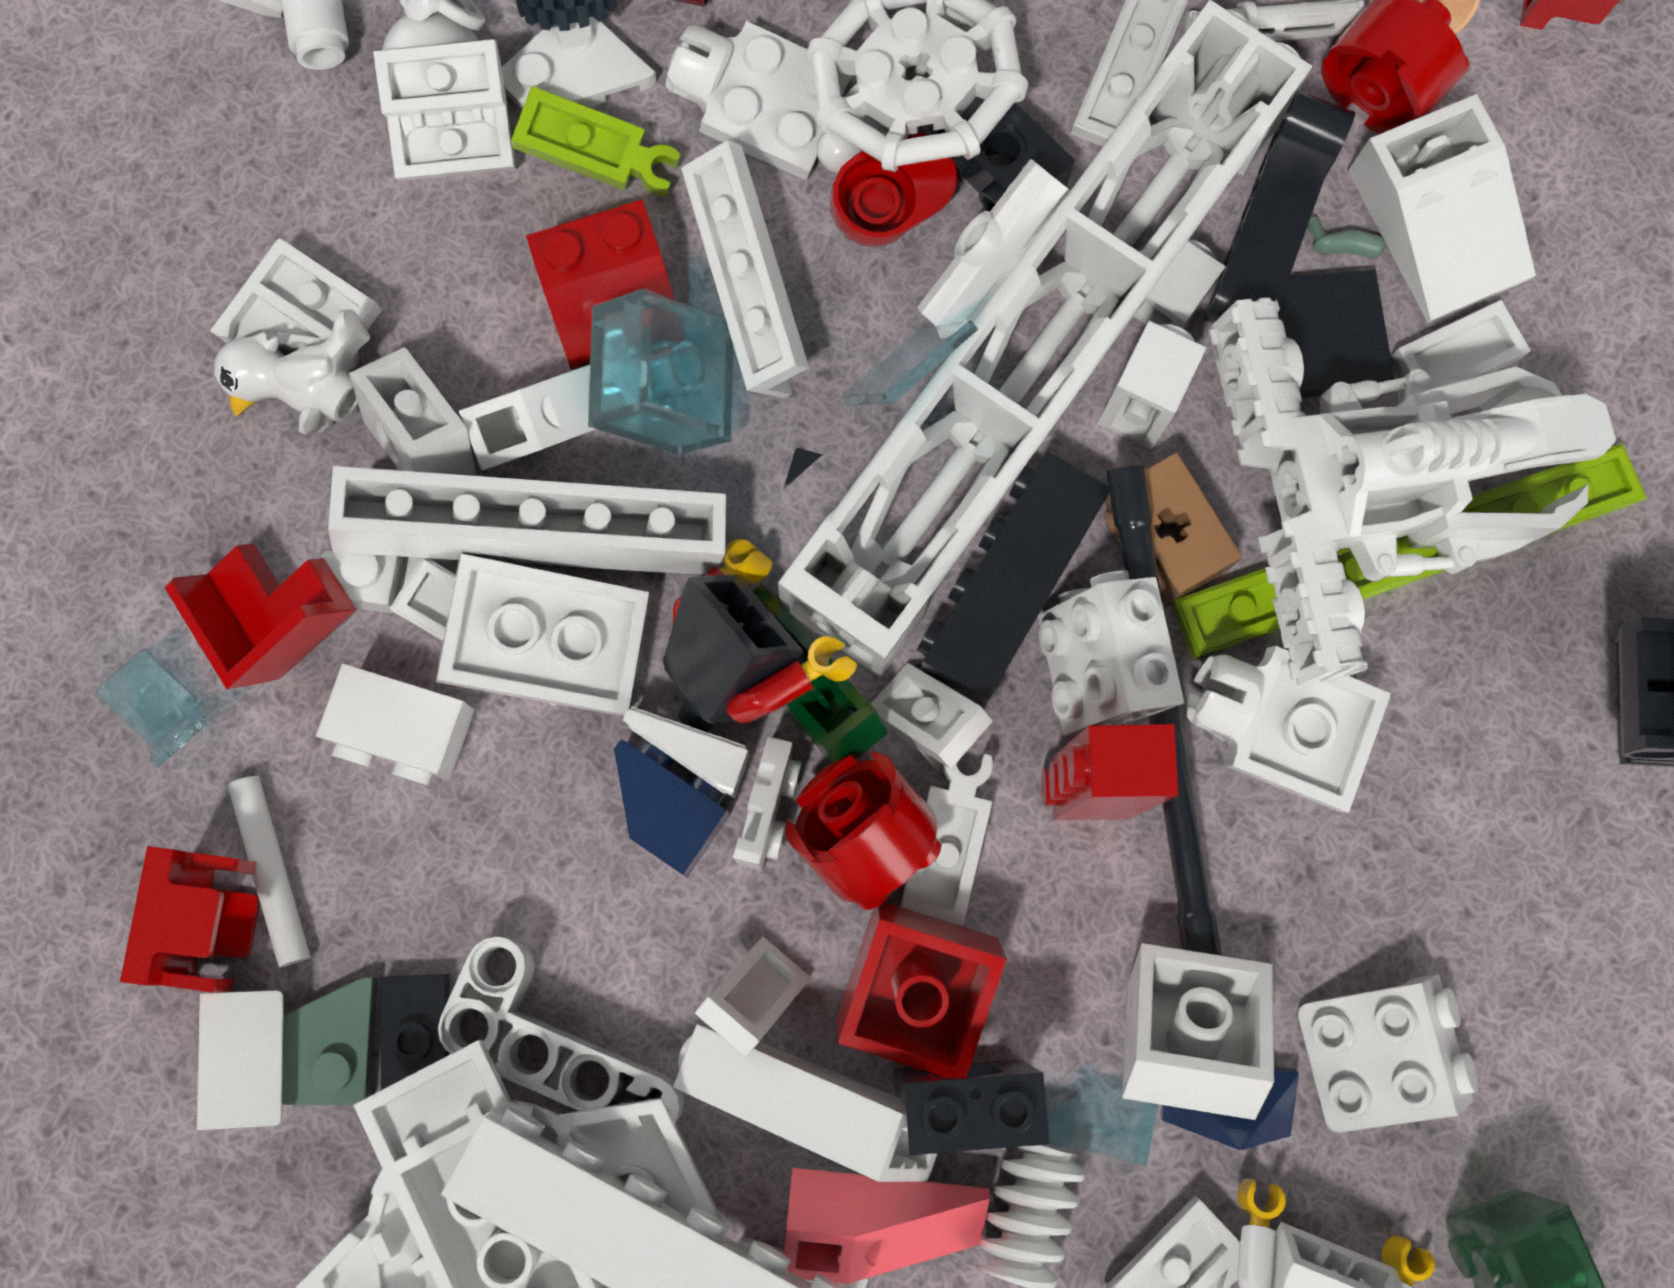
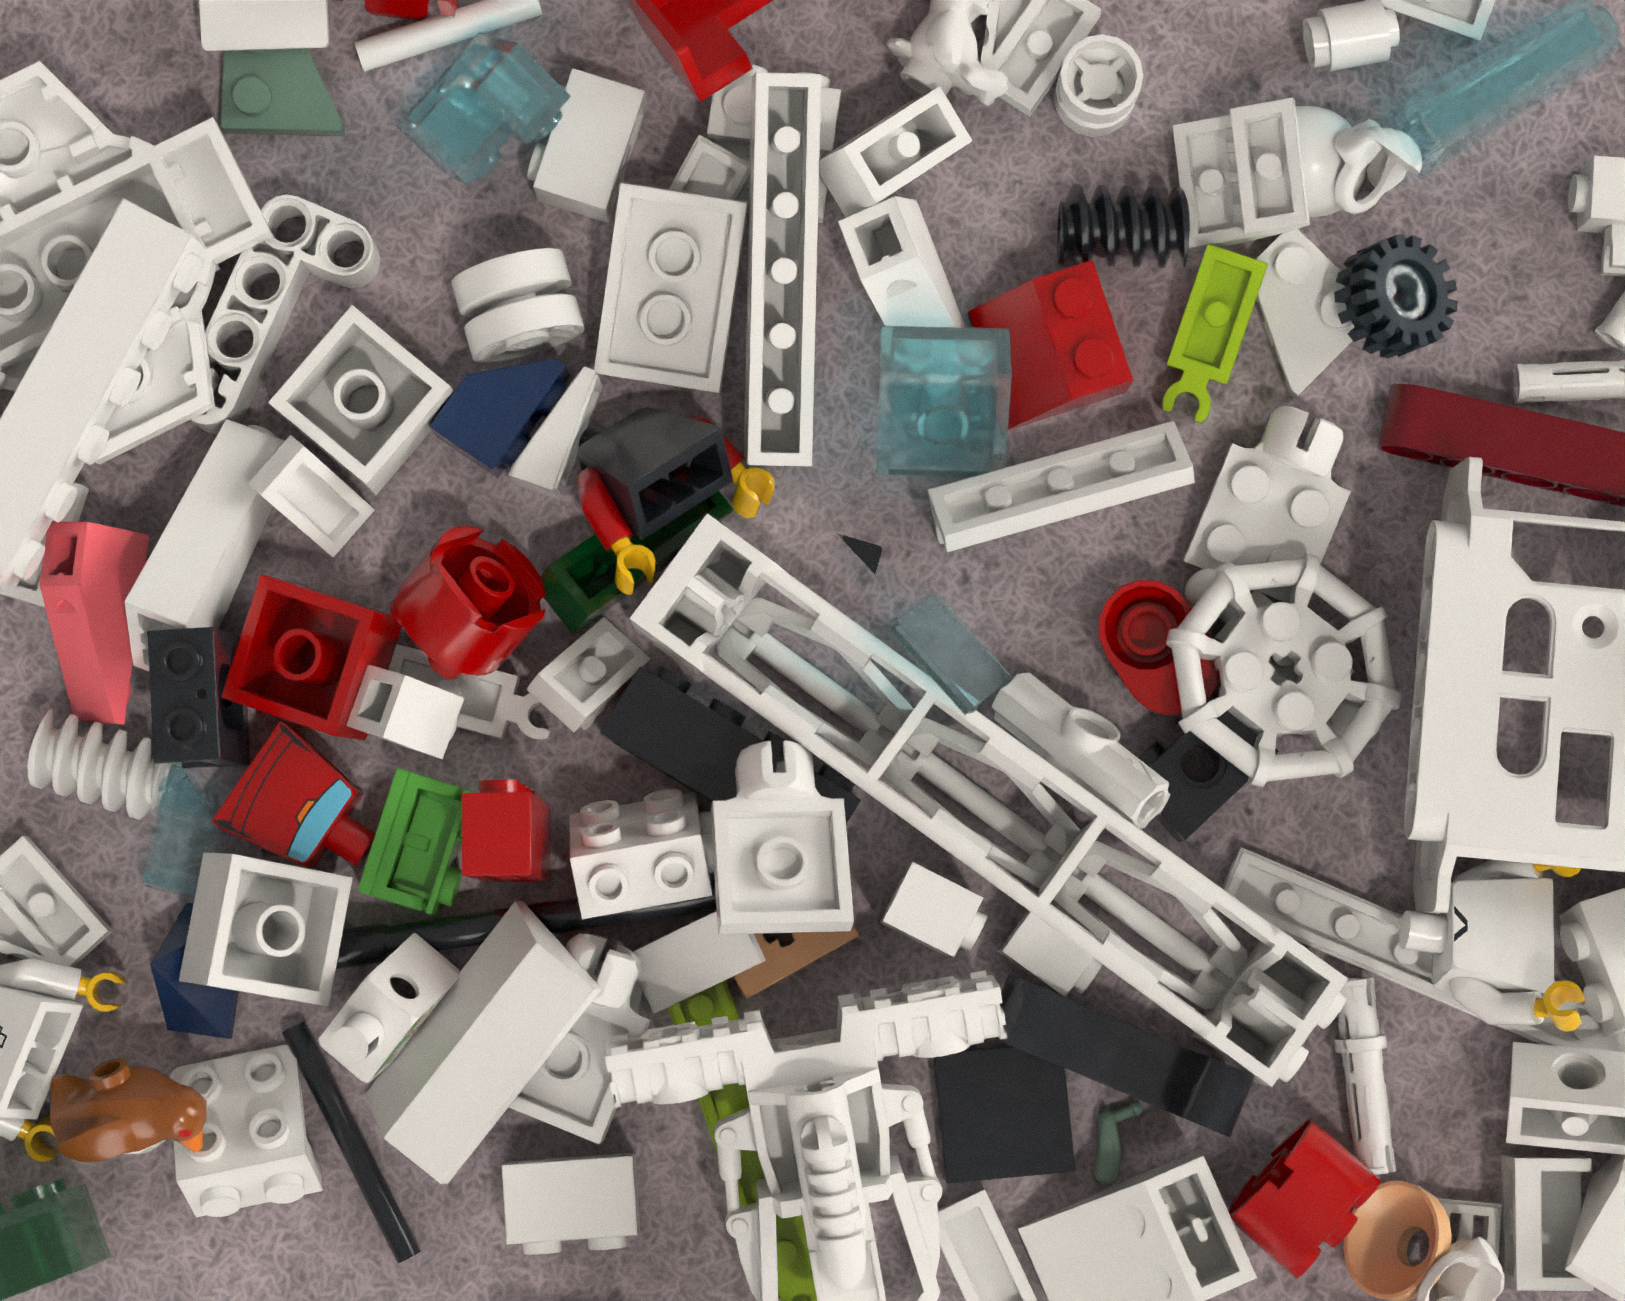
camera: 90 degrees right, 5 degrees up
black plate [380,974,450,1090] -> none
white wing [733,737,802,871] -> none
none -> dark orange animal [50,1058,207,1162]
none -> red torso [211,721,375,868]
none -> white brick [268,305,453,495]
none -> black bar [282,1021,421,1264]
none -> white torso [318,933,460,1083]
none -> white brick [346,664,464,759]
none -> bright green hinge [357,768,475,915]
none -> white slope [366,901,602,1184]
none -> clear light blue brick [396,33,571,184]
none -> white wheel [451,248,585,363]
none -> white brick [502,1152,640,1255]
none -> white slope [633,911,766,1014]
none -> white plate [710,741,854,934]
none -> white wheel [1054,34,1143,137]
none -> black piece [1057,184,1190,268]

